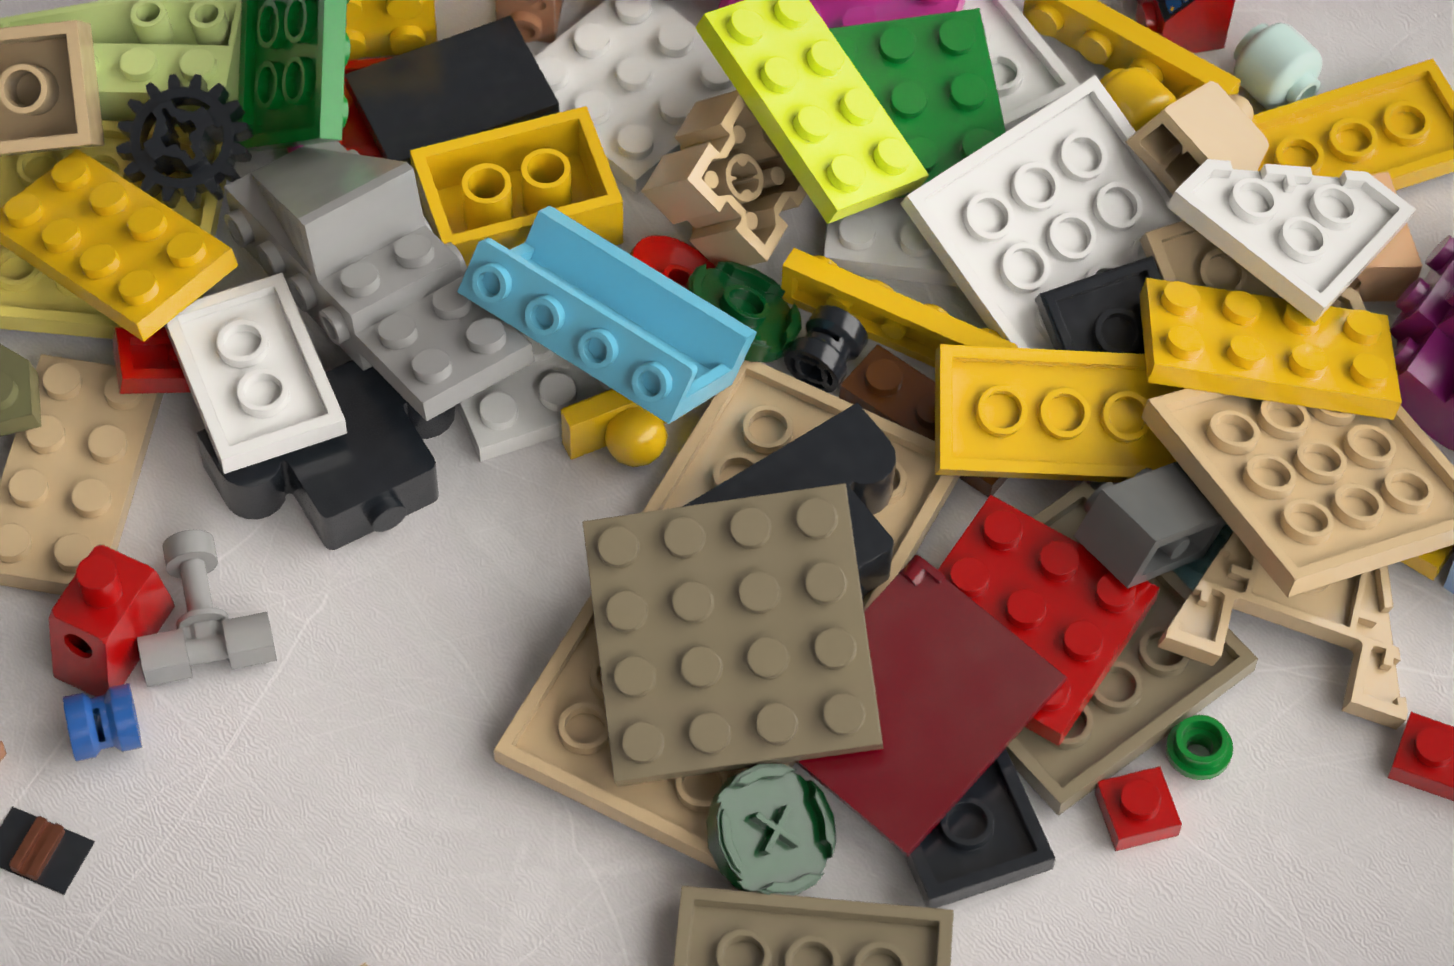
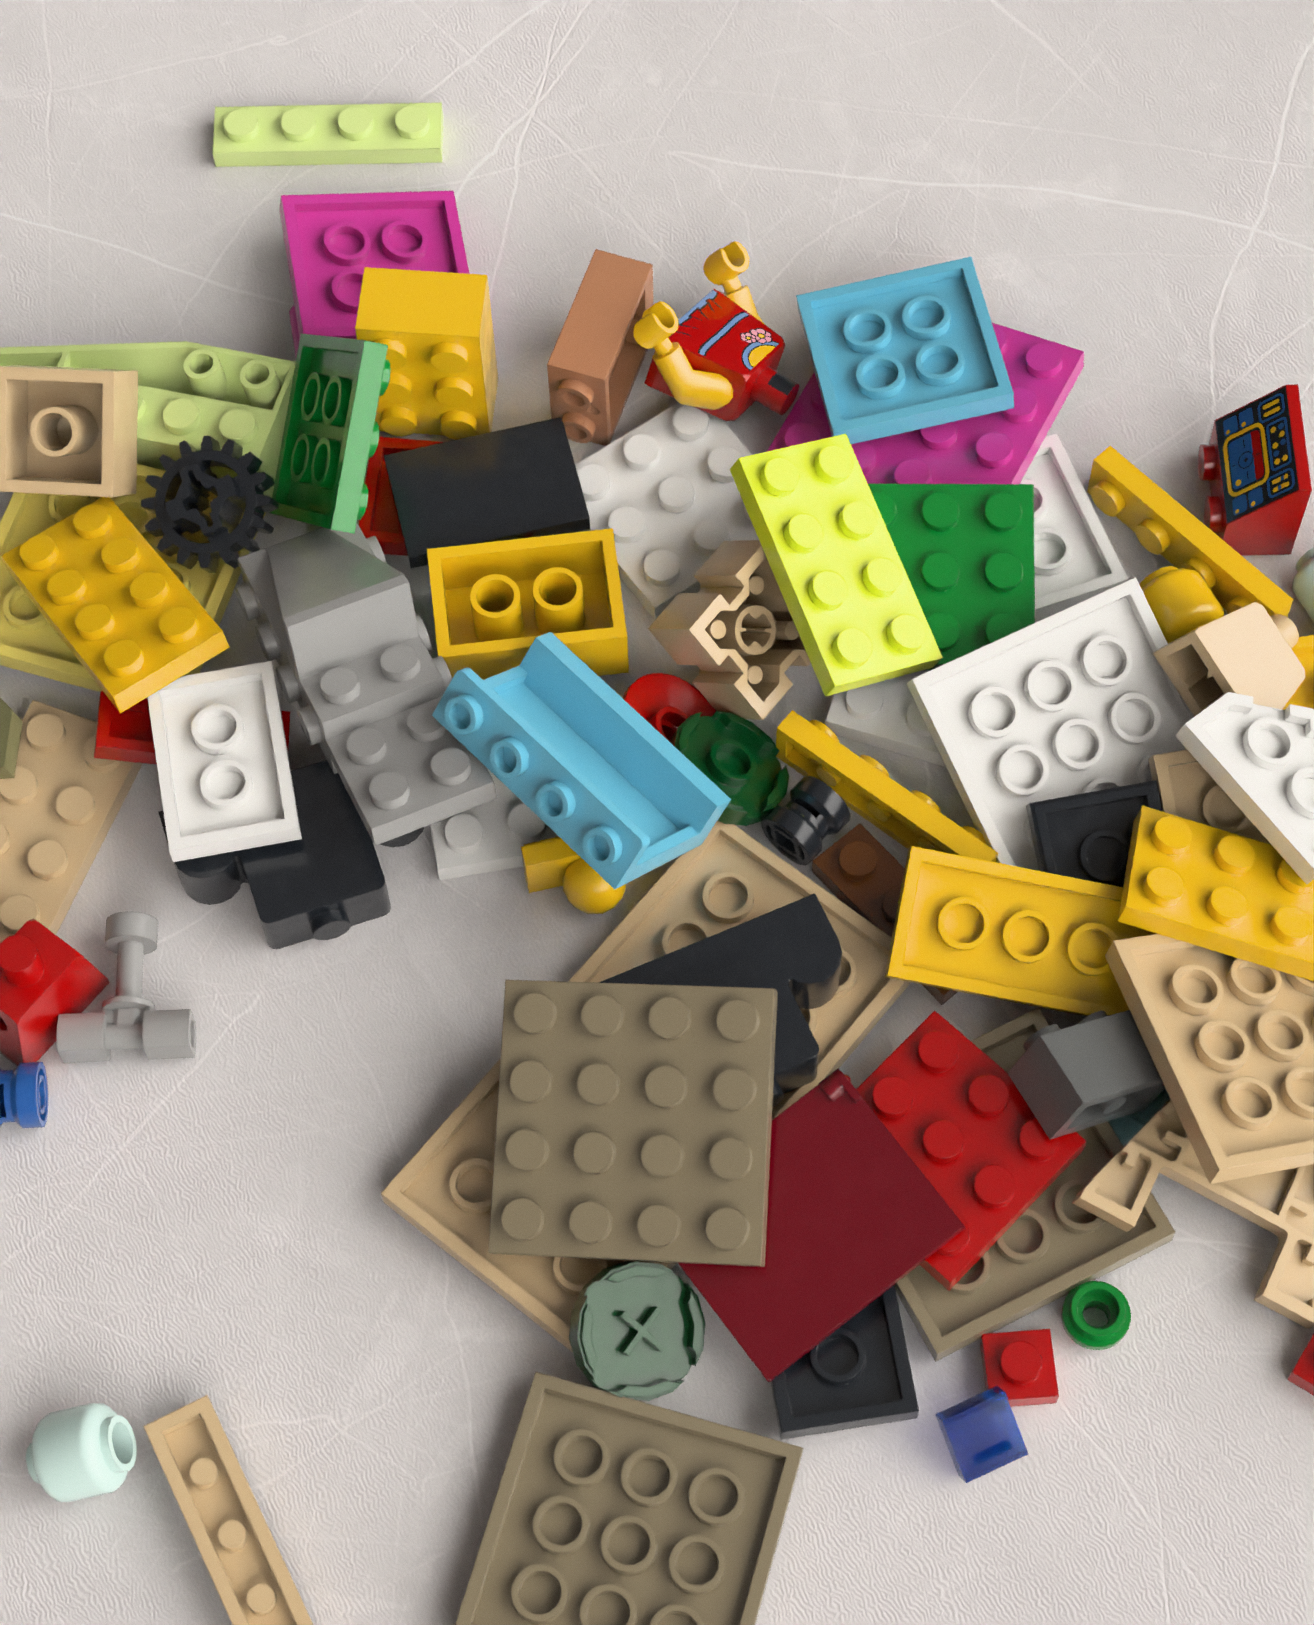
camera: 15 degrees right, 5 degrees up
none -> clear blue tile [935,1386,1028,1483]

